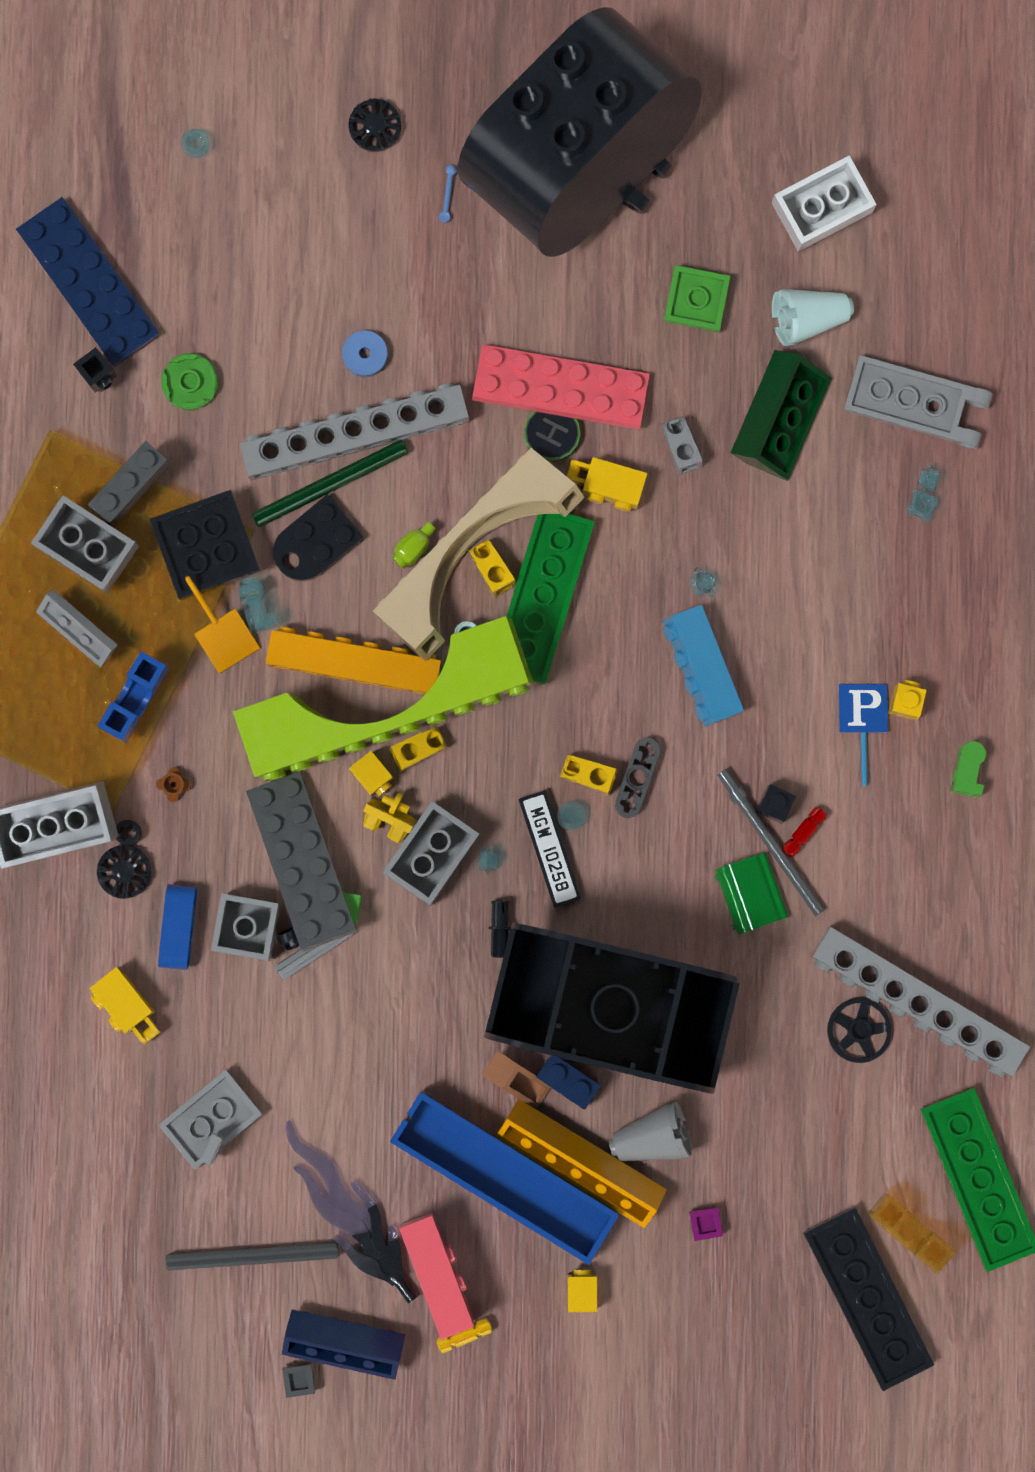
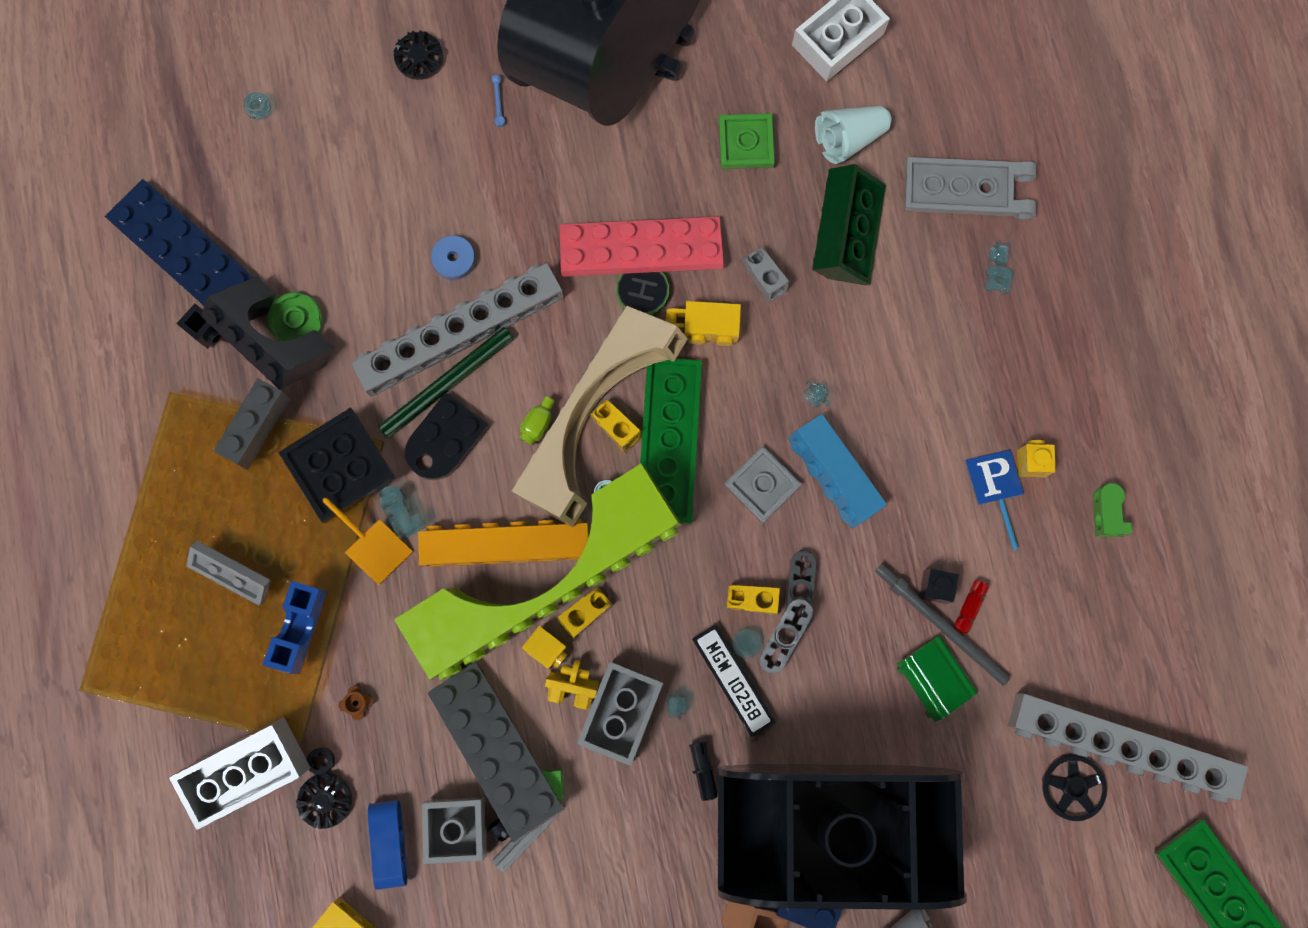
camera: 10 degrees left, 5 degrees down
light grey brick [31,495,139,594] -> none
none -> black arch [201,276,334,390]
none -> light grey tile [724,446,802,524]
none -> dark grey beam [760,597,813,673]

